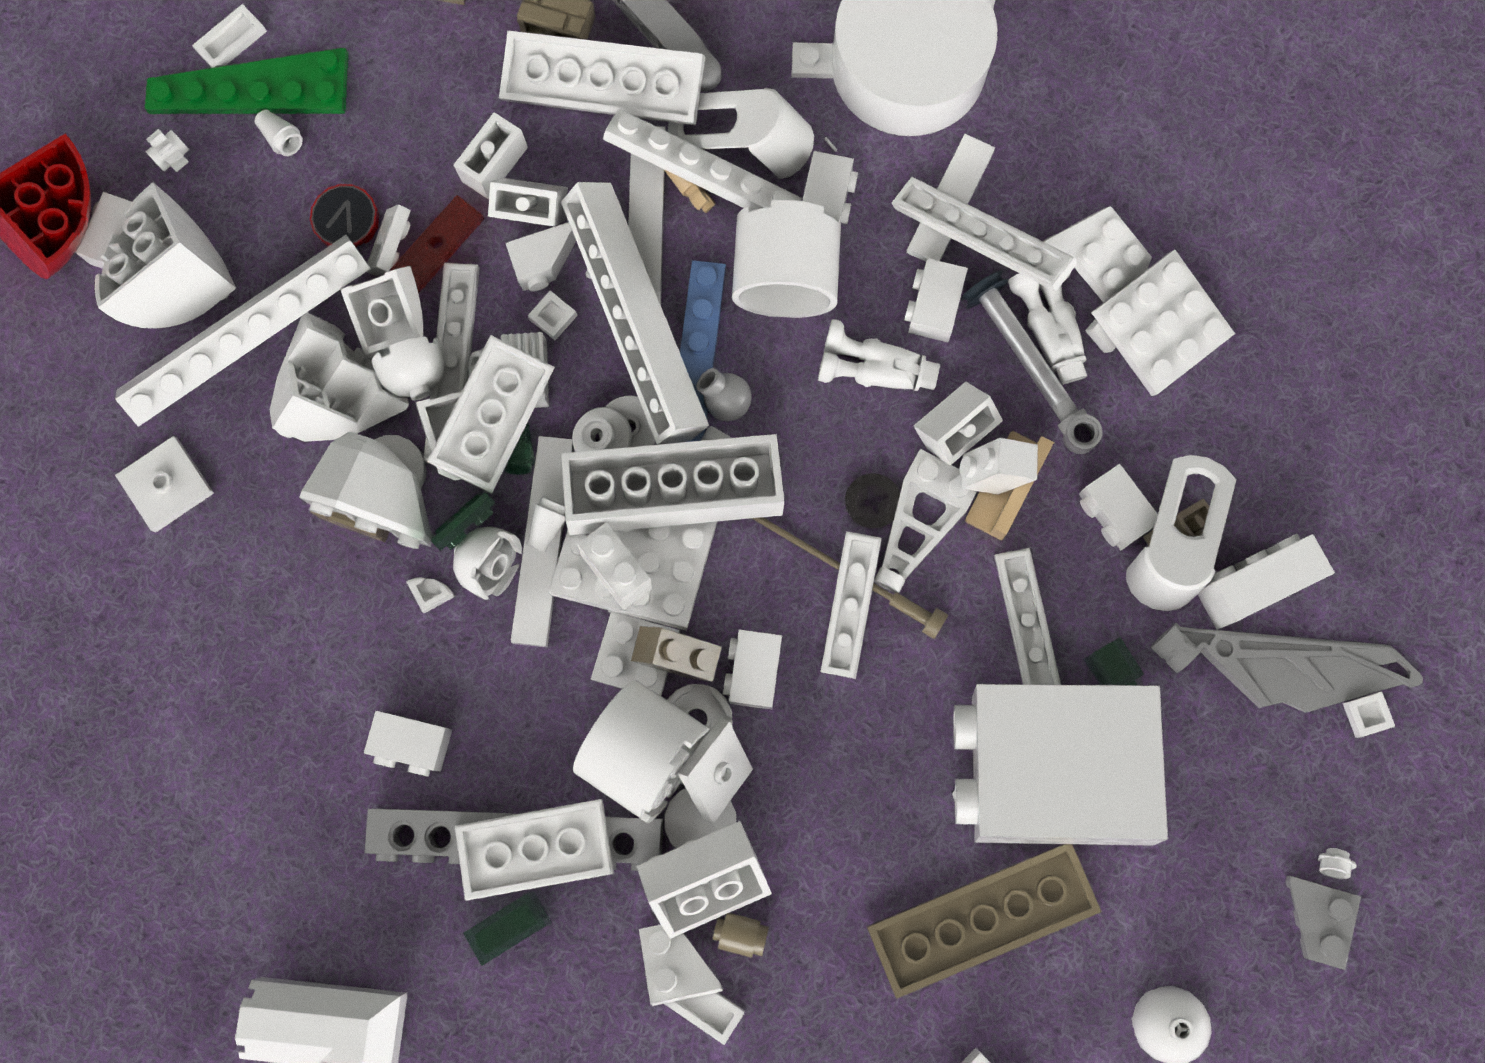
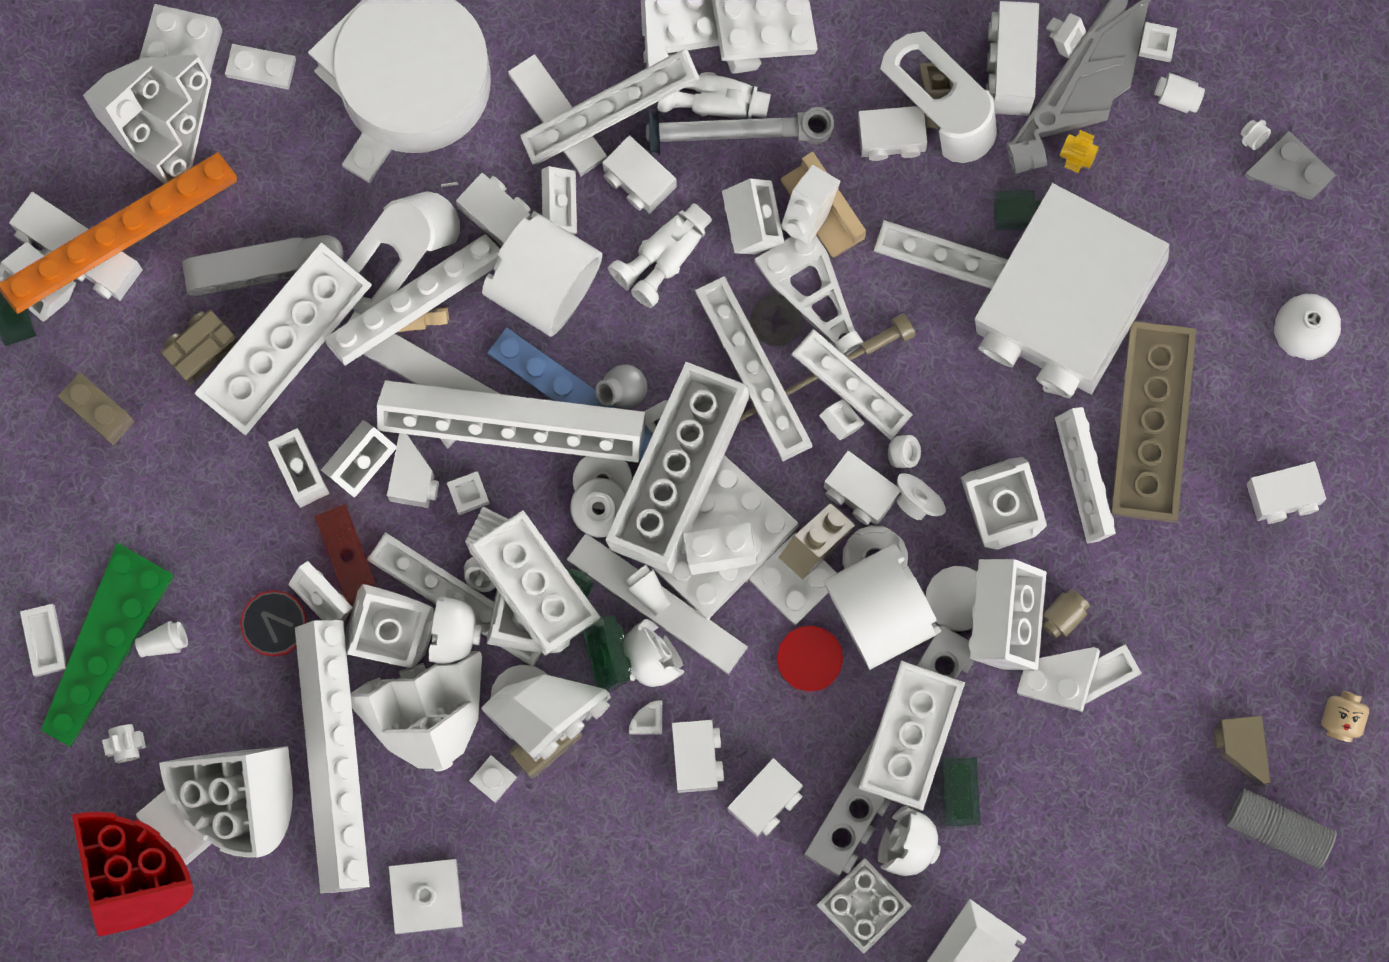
camera: 65 degrees left, 0 degrees up
white plate [678,719,753,824] -> none
none -> white plate [469,756,517,803]
none -> white plate [542,166,577,235]
none -> white brick [672,720,724,793]
none -> white plate [695,276,812,461]
none -> red tile [777,625,843,693]
none -> white tile [816,858,912,954]
none -> white plate [819,399,864,440]
none -> white cylinder [878,806,940,876]
none -> white tile [888,435,921,468]
none -> white piece [897,473,946,520]
none -> white slope [961,457,1047,550]
none -> white tile [1046,13,1087,58]
none -> white plate [1055,407,1116,544]
none -> yellow gear [1060,130,1099,173]
none -> white brick [1154,73,1205,113]

